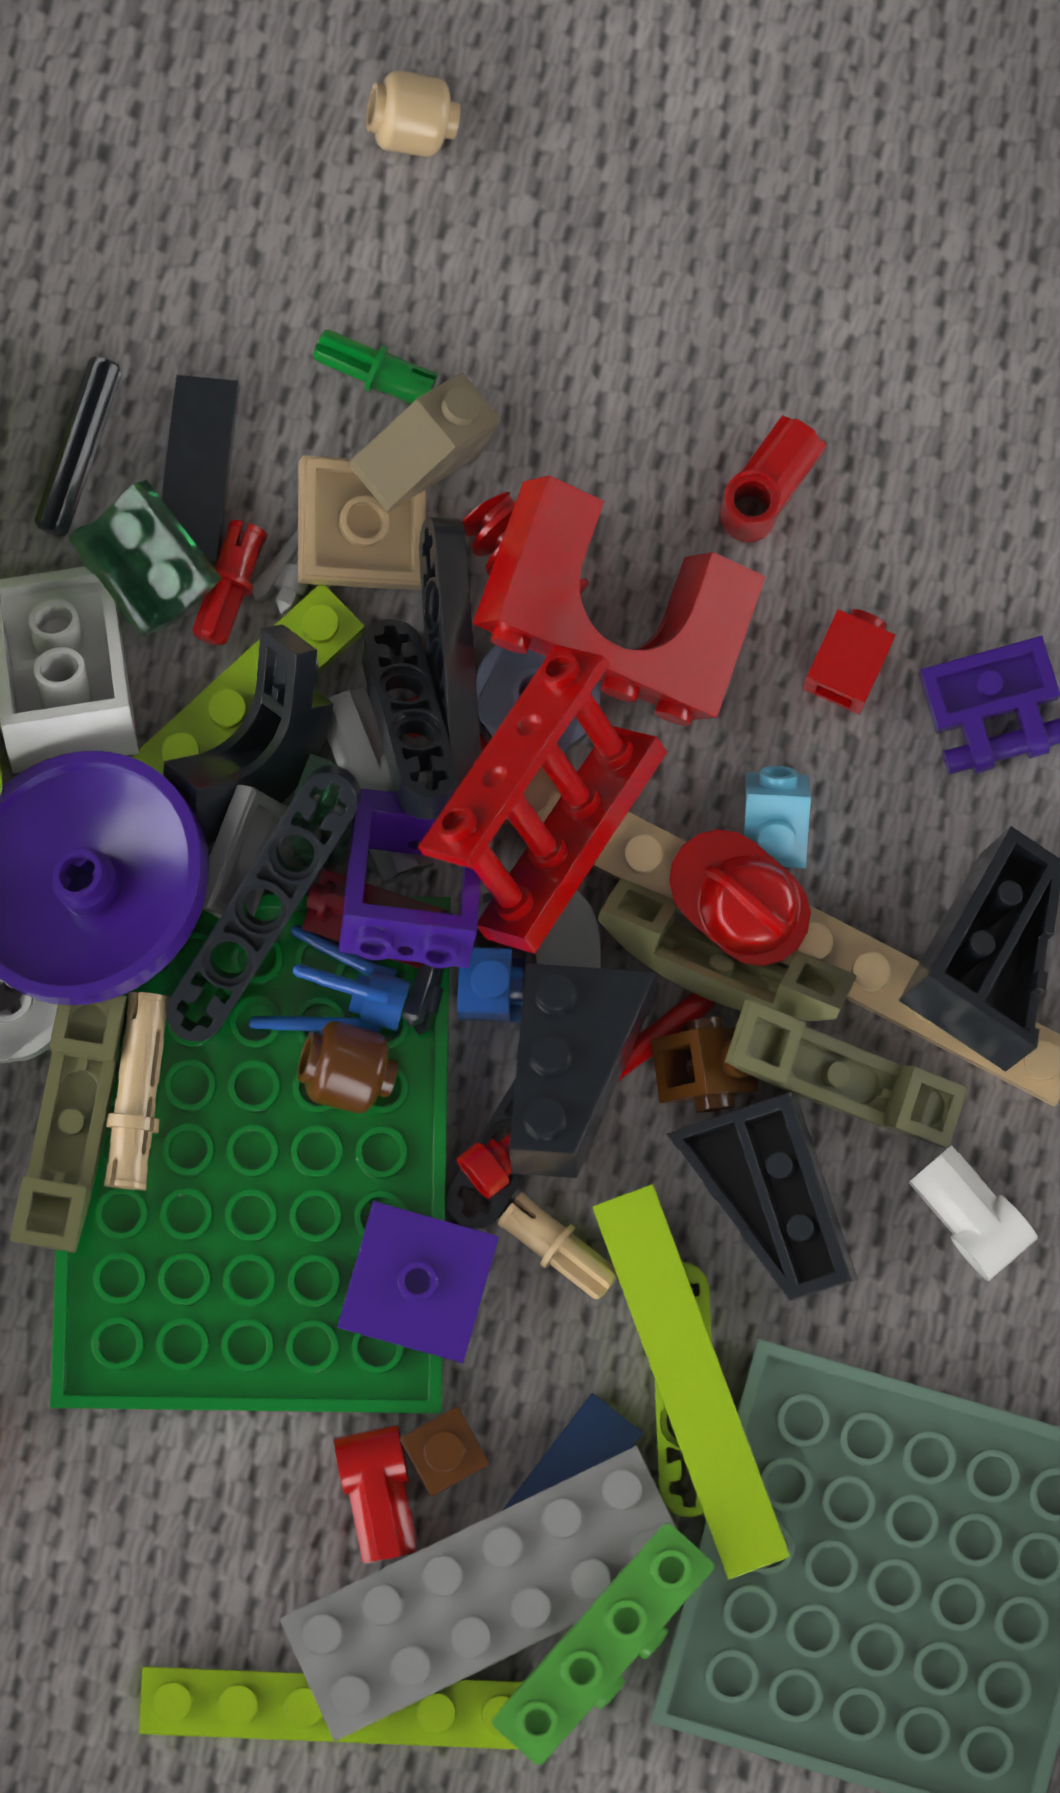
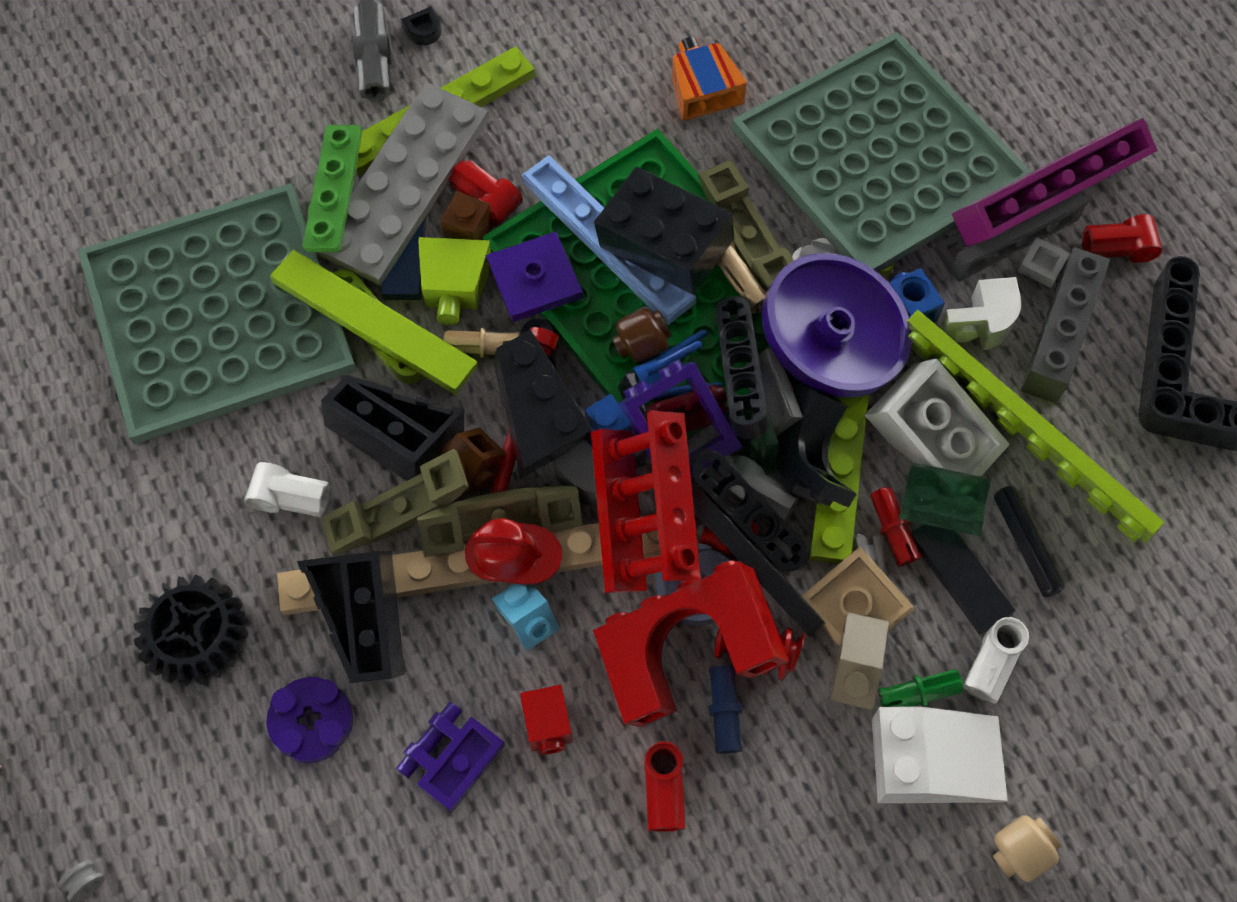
camera: 140 degrees right, 15 degrees down
none -> lime torso [418,237,491,325]
none -> light blue tile [521,155,696,325]
none -> black brick [594,166,735,295]
none -> dark blue pin [708,665,743,754]
none -> white slope [872,707,1008,803]
none -> white piece [963,617,1029,704]

